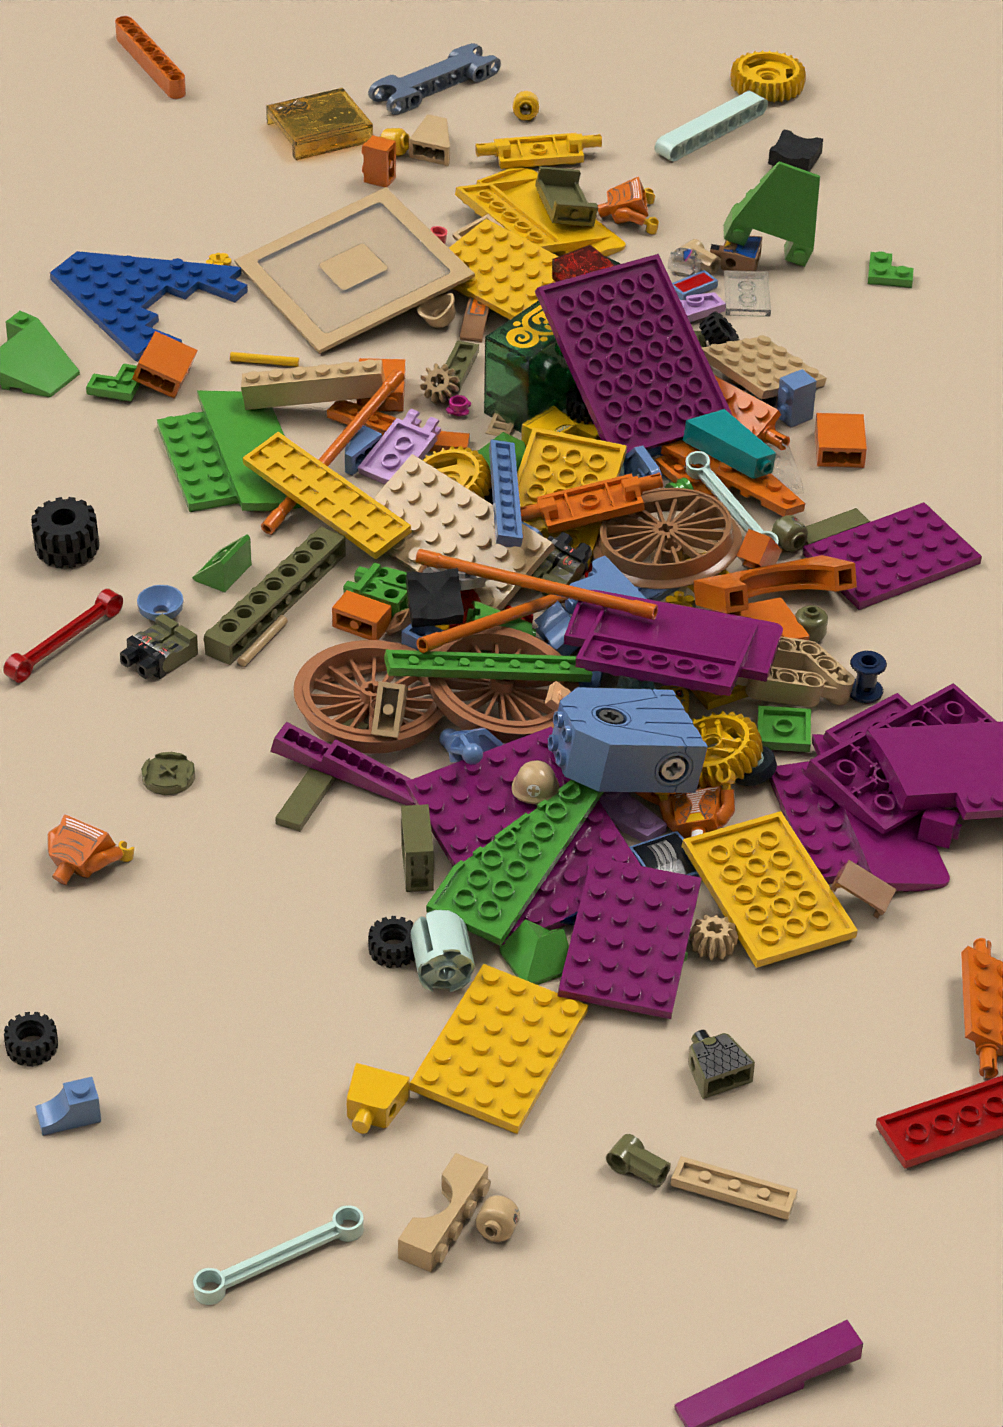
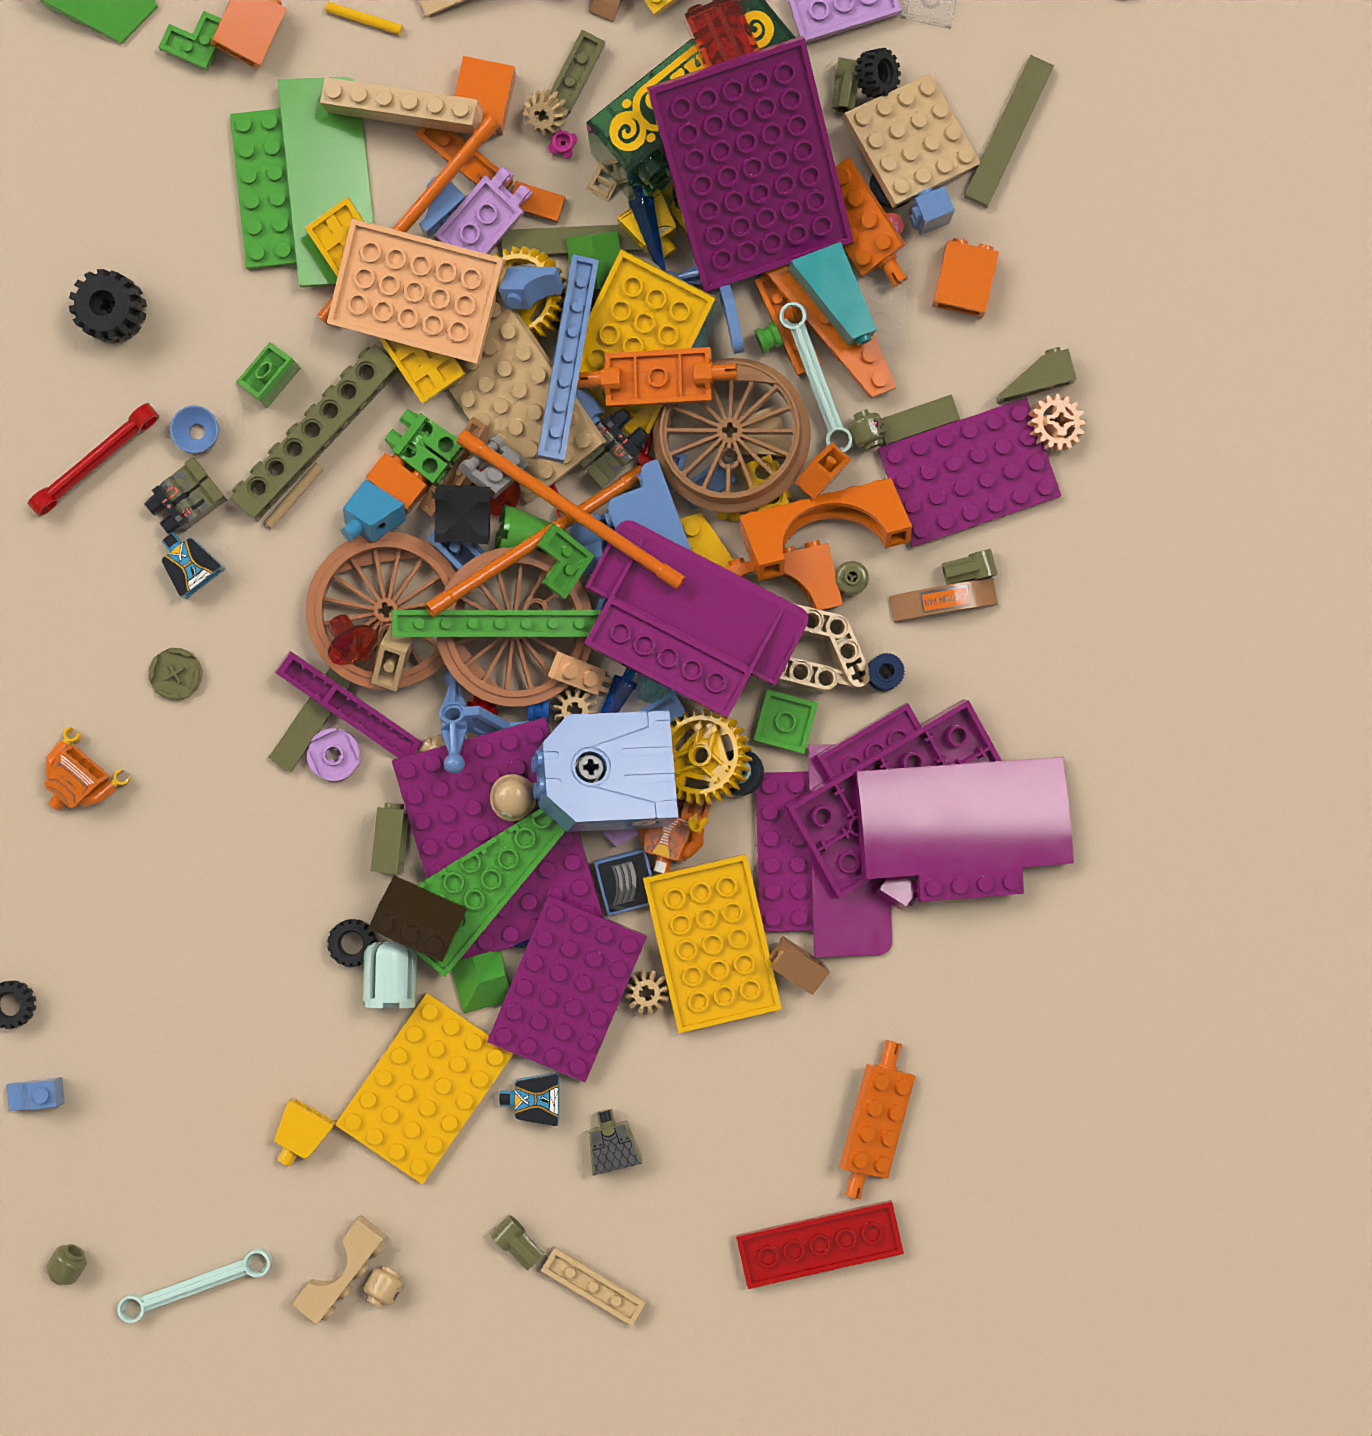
camera: 15 degrees right, 45 degrees up
none -> olive head [46,1244,87,1285]
none -> torso [161,533,226,599]
none -> lavender plate [307,728,361,781]
none -> light nougat plate [327,219,506,364]
none -> clear red piece [328,614,377,665]
none -> dark azure torso [341,480,406,542]
none -> dark brown slope [368,875,468,962]
none -> medium blue arch [499,267,564,309]
none -> torso [499,1072,559,1126]
none -> bright green plate [537,524,595,599]
none -> clear blue bar [628,184,666,272]
none -> medium nougat slope [889,578,998,622]
none -> olive piece [942,549,998,585]
none -> olive tile [964,55,1054,208]
none -> olive slope [996,347,1077,404]
none -> light nougat gear [1028,394,1086,452]

